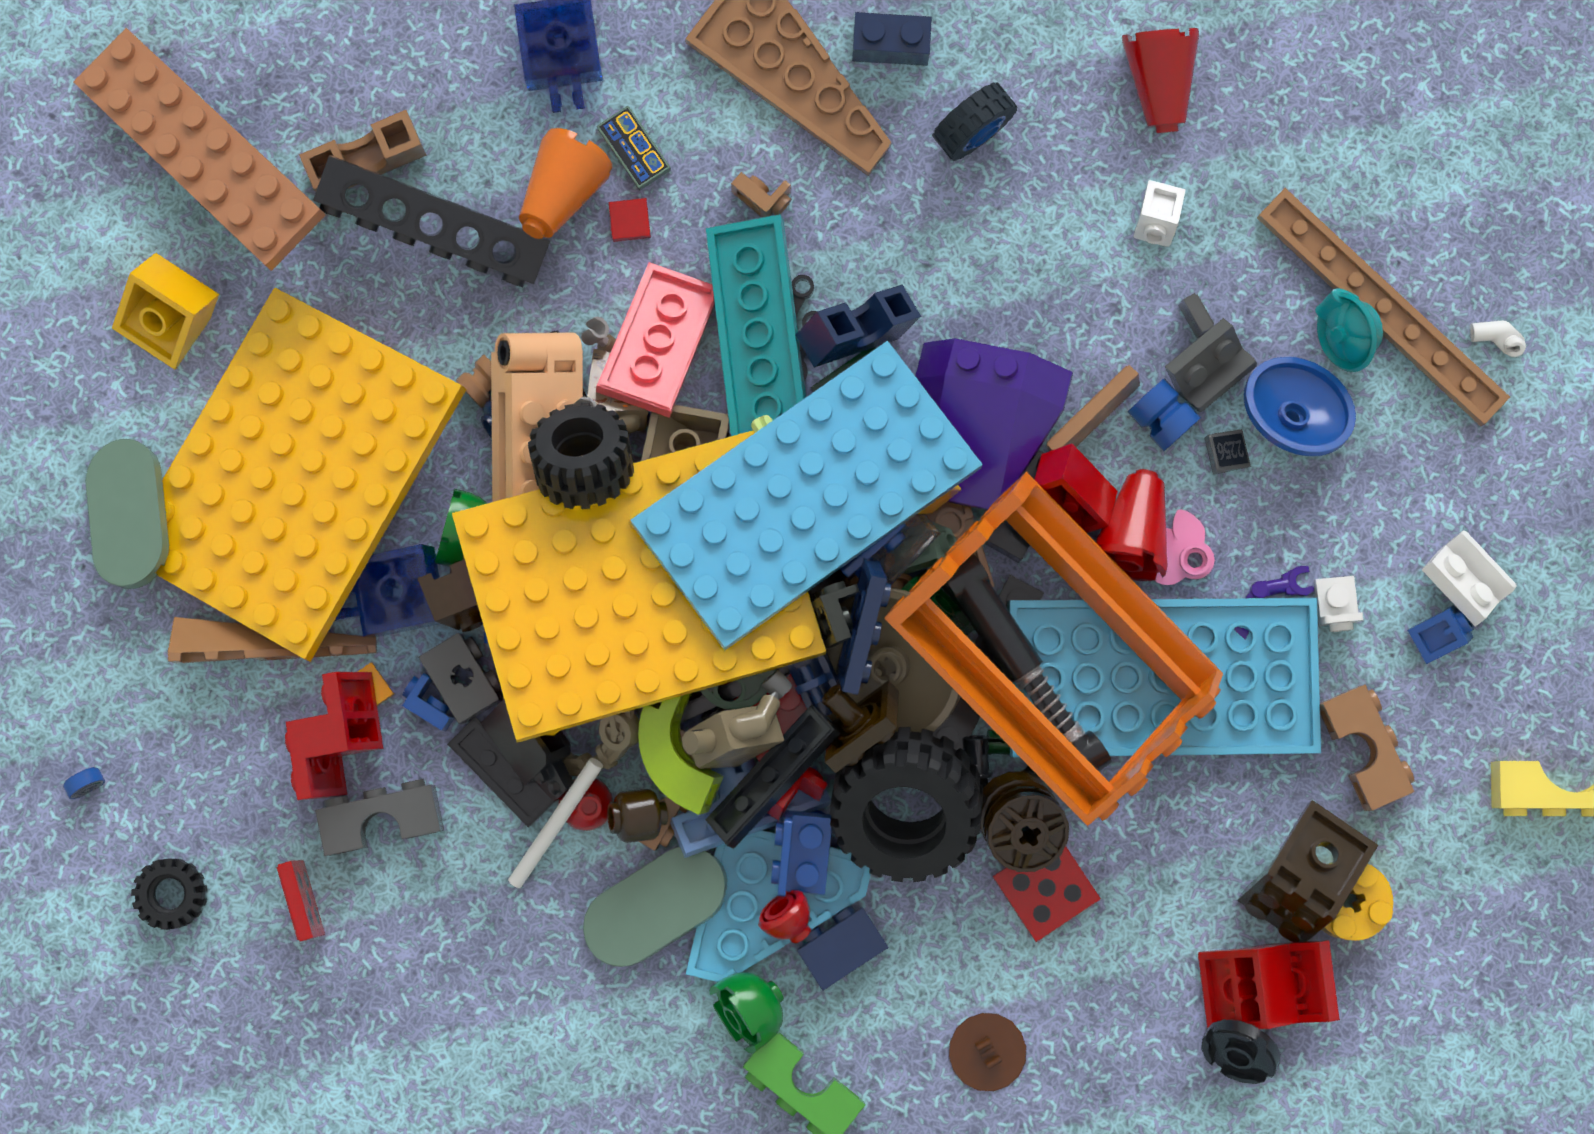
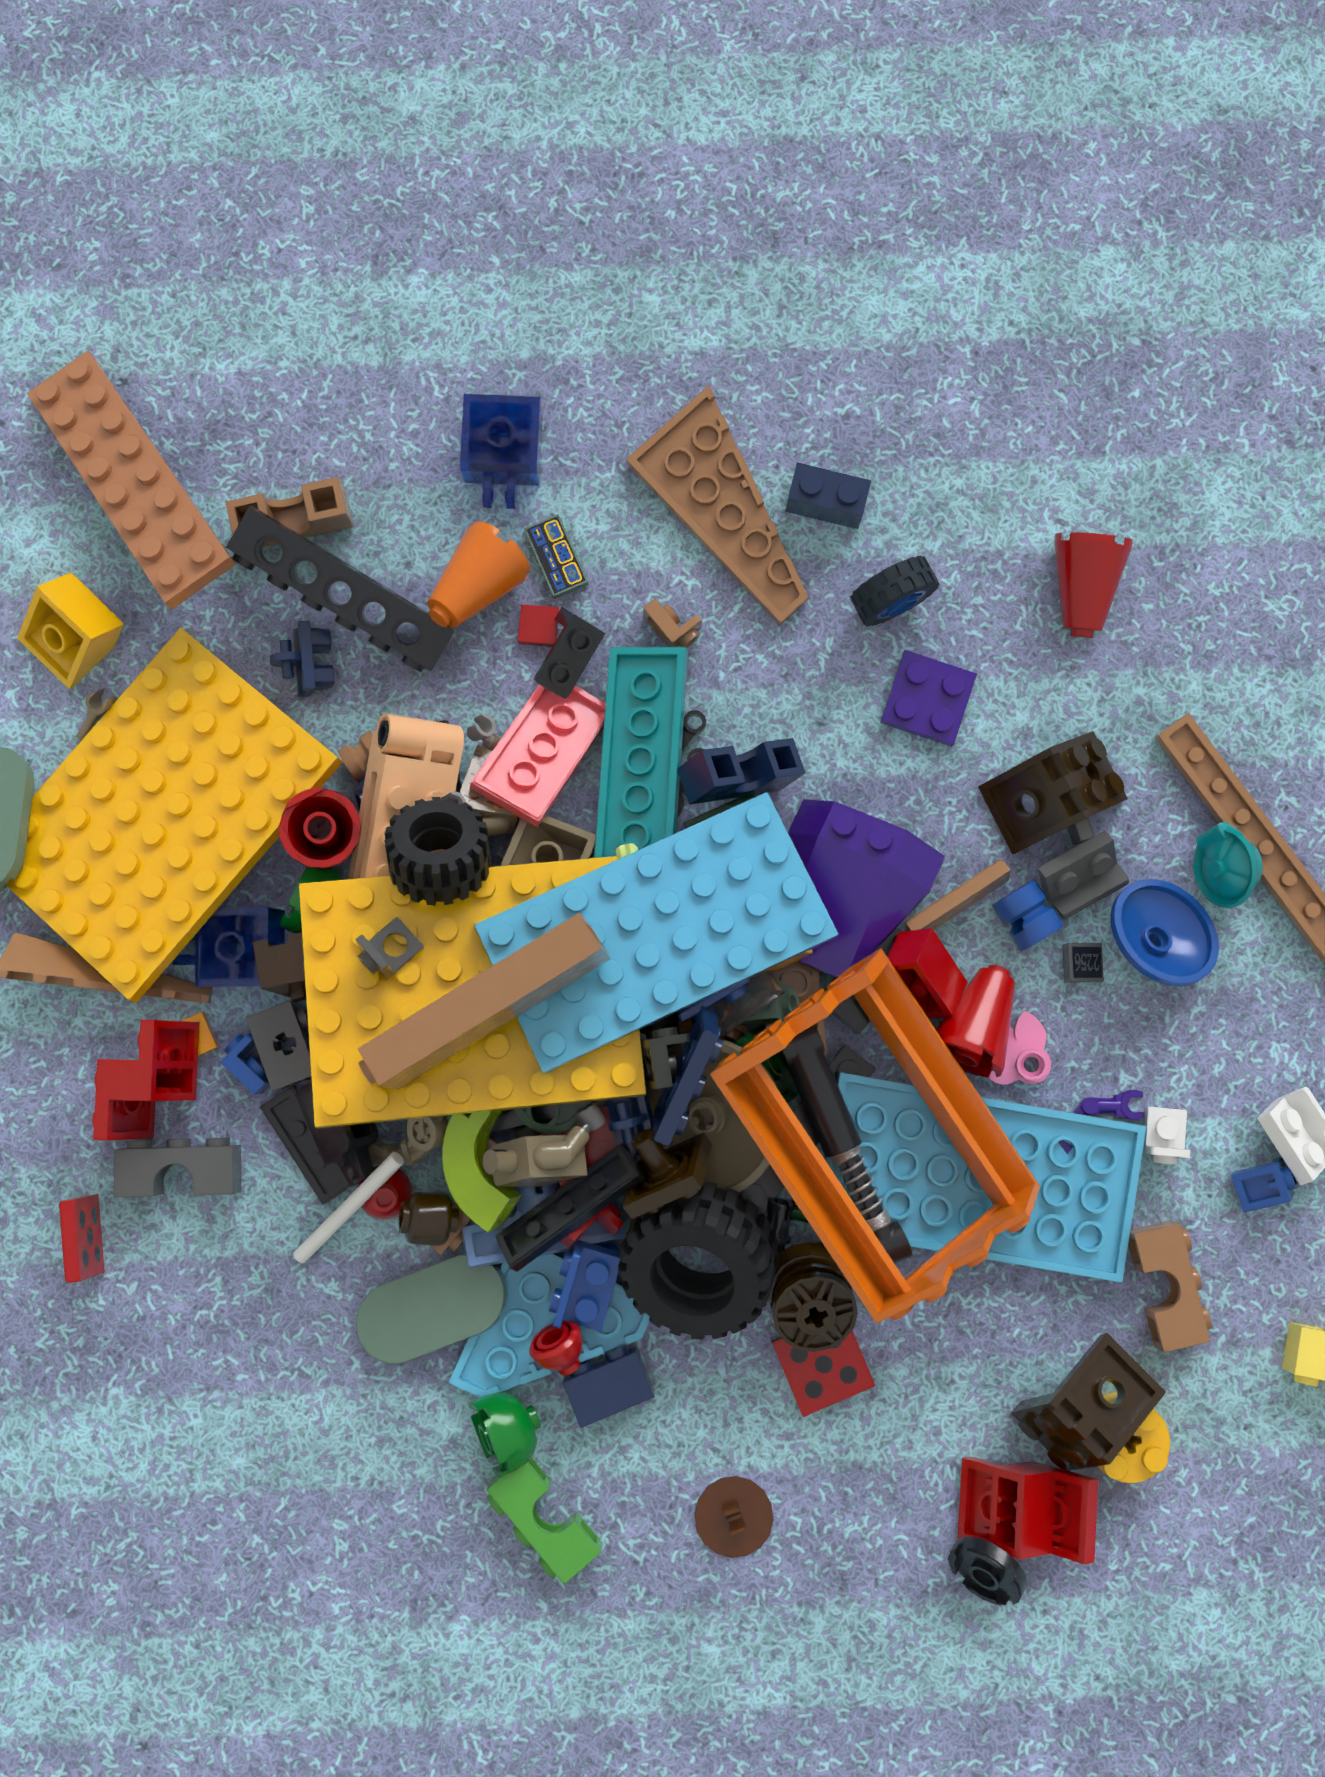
camera: 15 degrees right, 0 degrees up
white bracket [1134,180,1186,247] -> none
none -> dark tan hand [76,688,117,740]
none -> dark blue hips [270,621,335,697]
none -> red cone [279,788,361,868]
none -> dark grey bracket [355,917,424,980]
none -> medium nougat brick [357,912,611,1090]
none -> black bracket [534,607,605,698]
none -> dark purple plate [880,650,977,747]
none -> dark brown bracket [978,731,1128,855]

